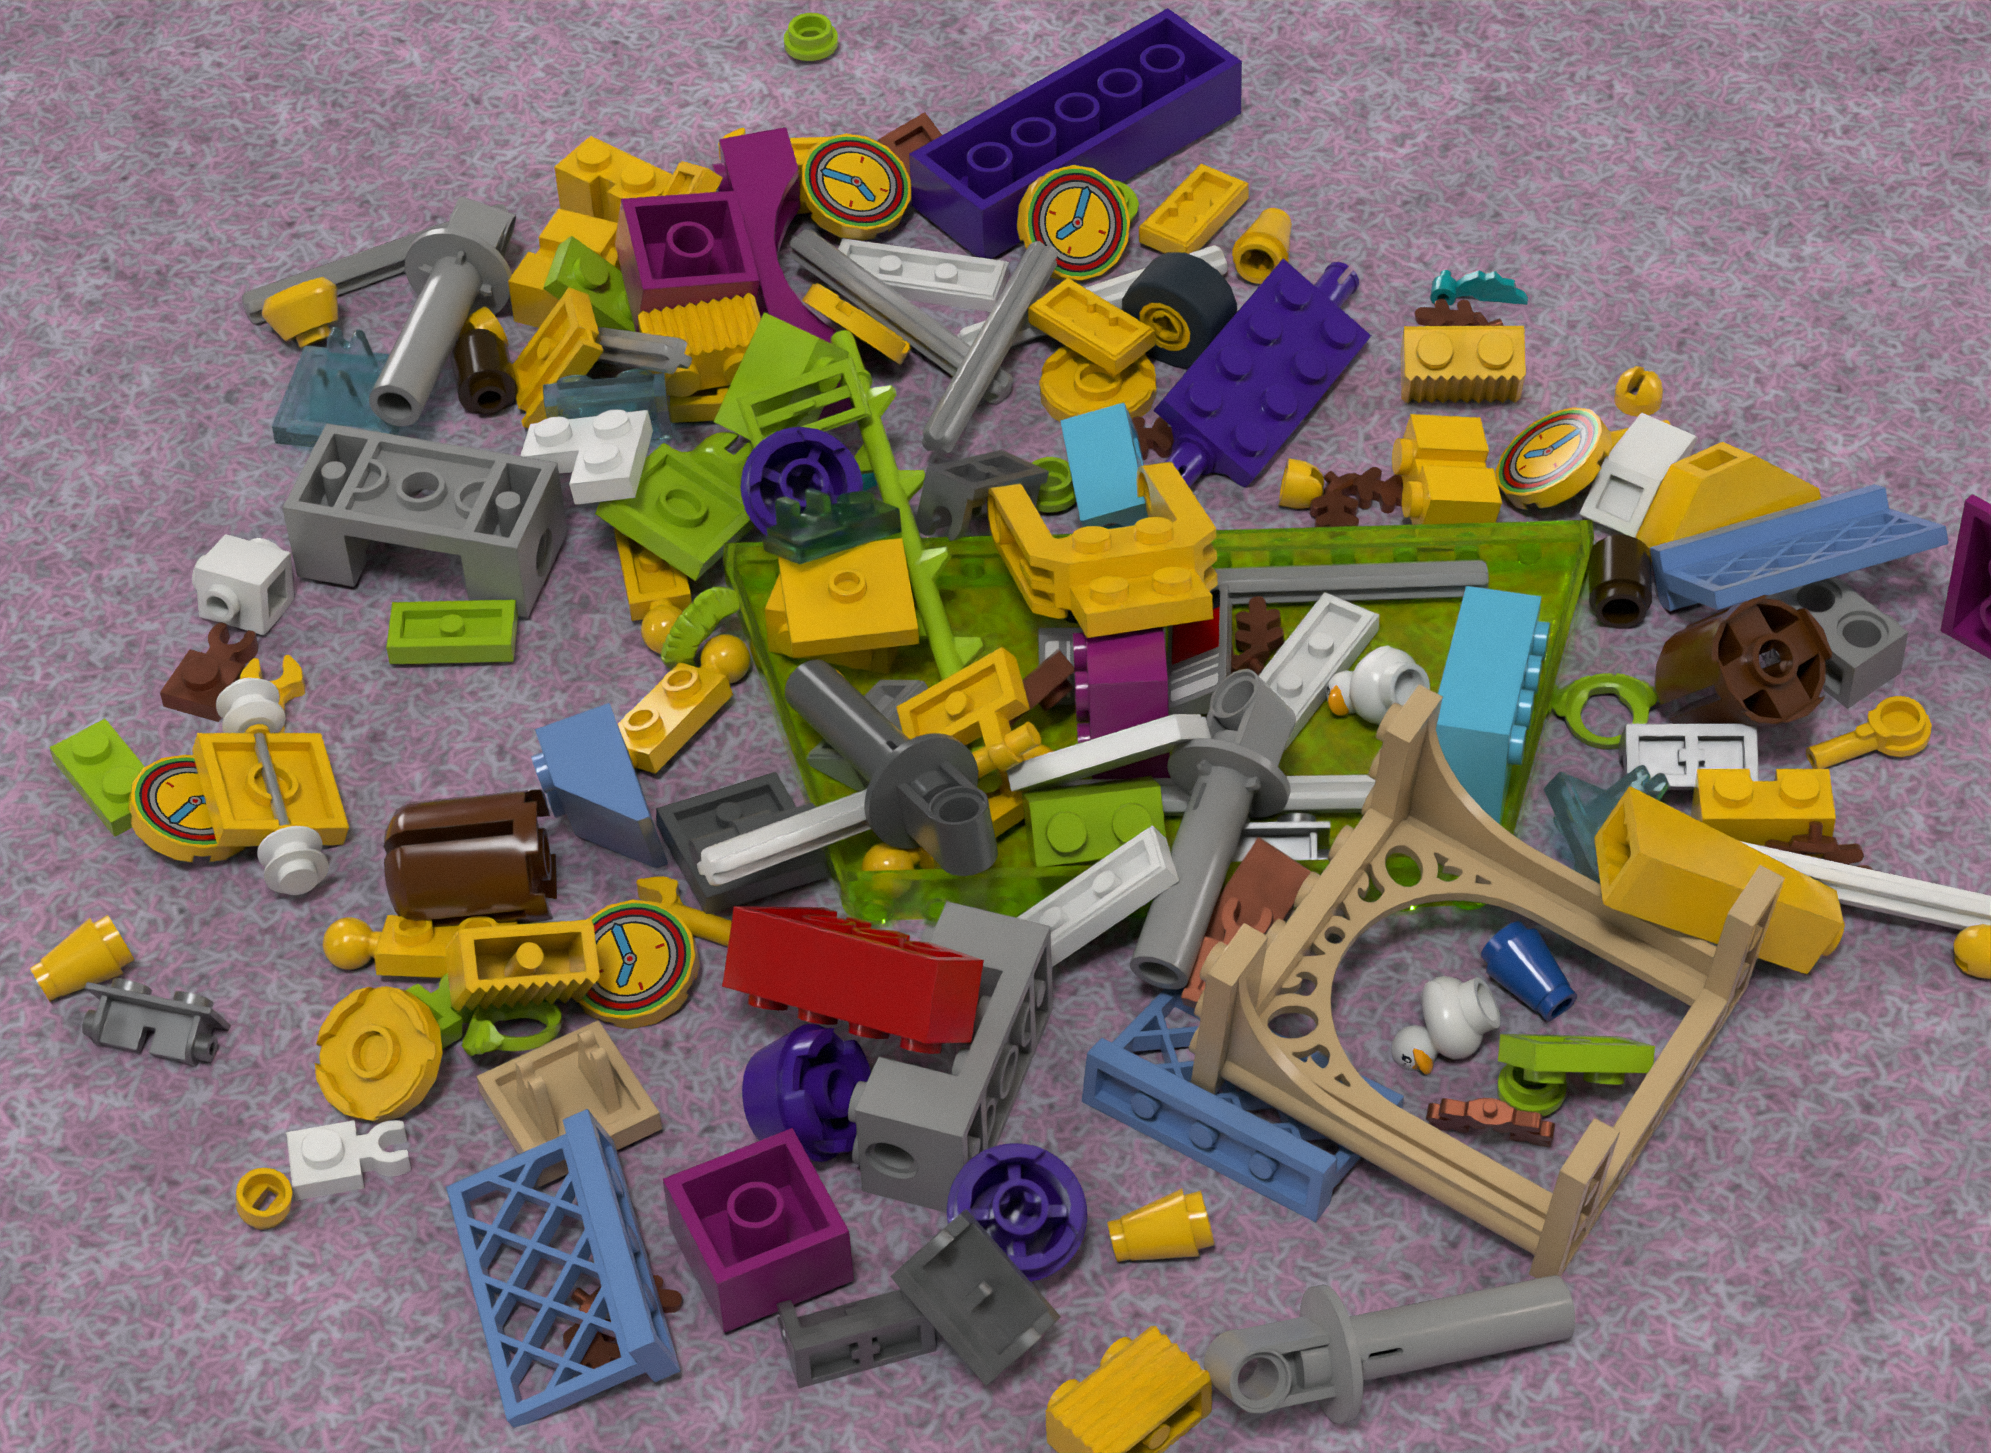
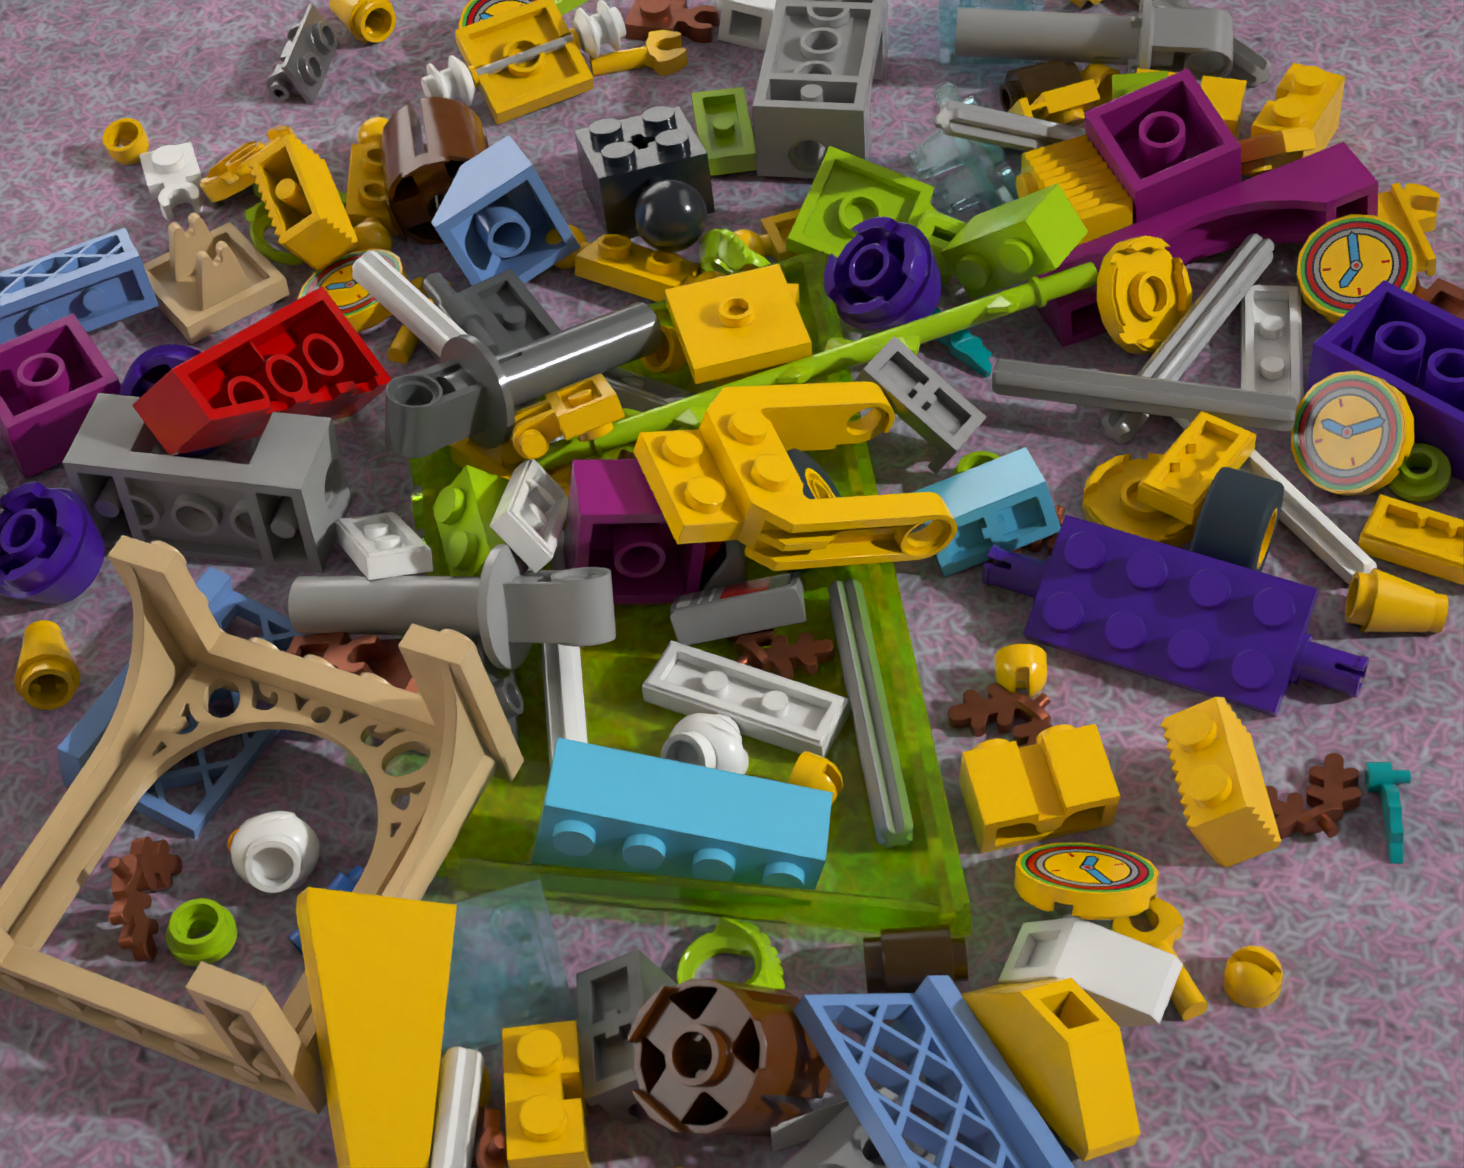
camera: 85 degrees right, 0 degrees up
white plate [520,410,653,505] -> none
lime tile [736,357,872,449] -> none
clear green plate [763,488,902,565] -> none
lime plate [1498,1034,1655,1085] -> none
none -> black brick [574,106,715,253]
none -> yellow hinge [788,751,843,804]

